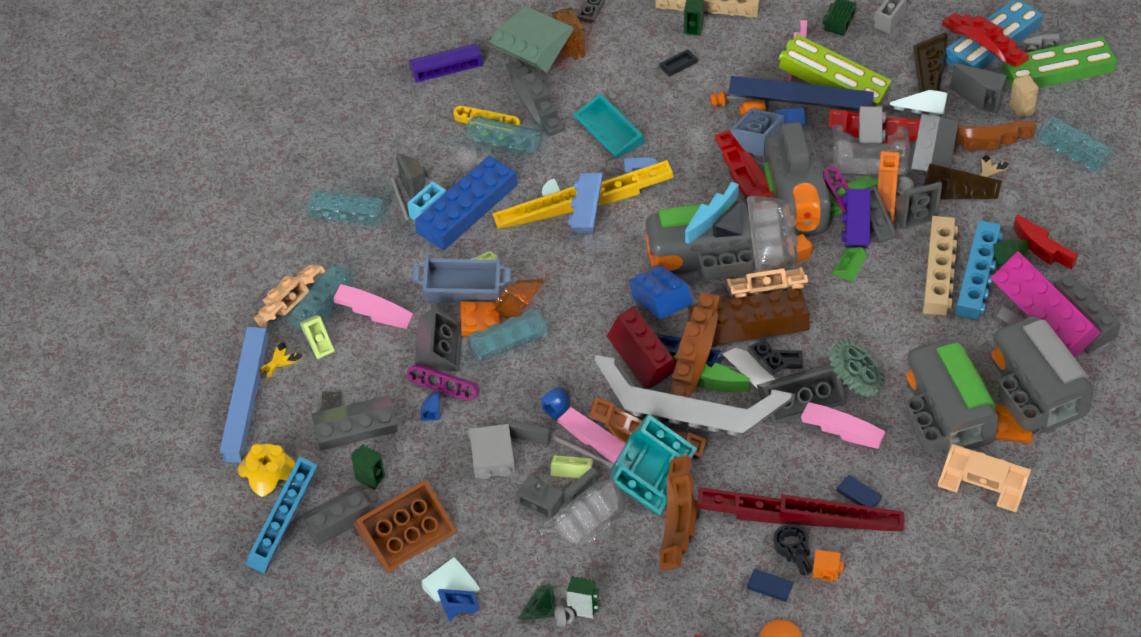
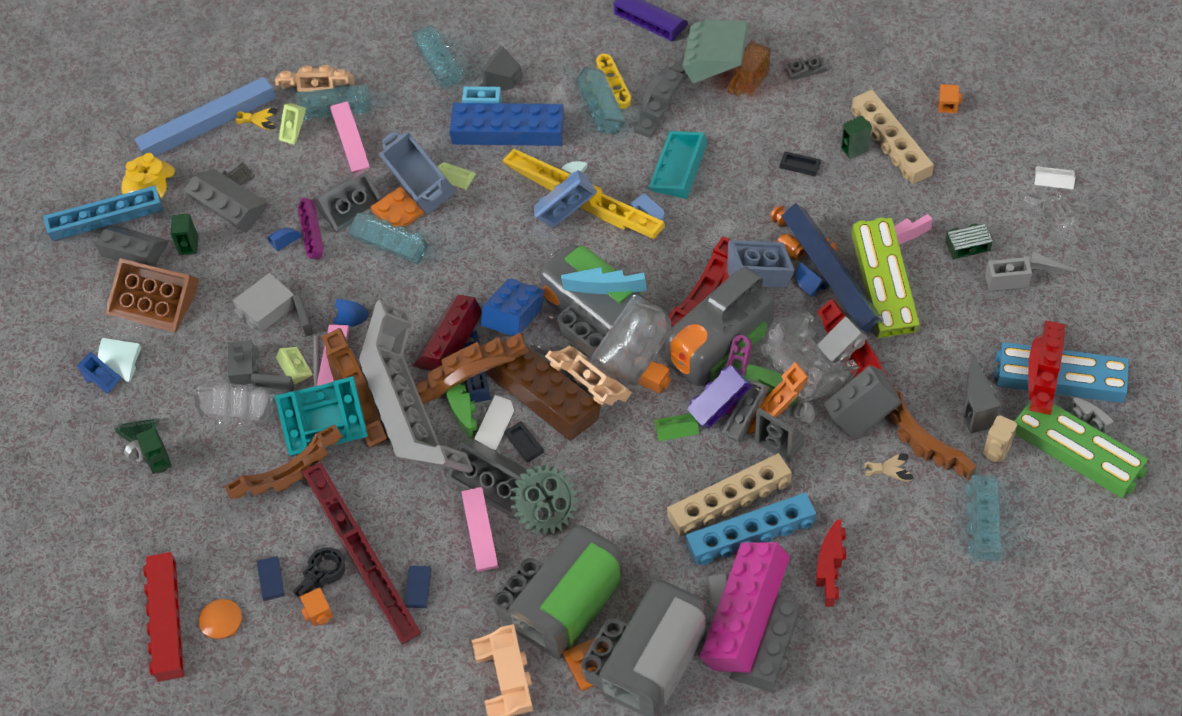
camera: 55 degrees right, 5 degrees up
clear orange slope [495,279,545,324] -> none
black slope [713,200,742,238] -> none
black slope [748,338,788,375] -> none
light aqua slope [890,90,948,117] -> none
dark brown wing [913,33,948,93] -> none
dark brown wing [923,163,1002,199] -> none
dark green slope [993,240,1029,266] -> none

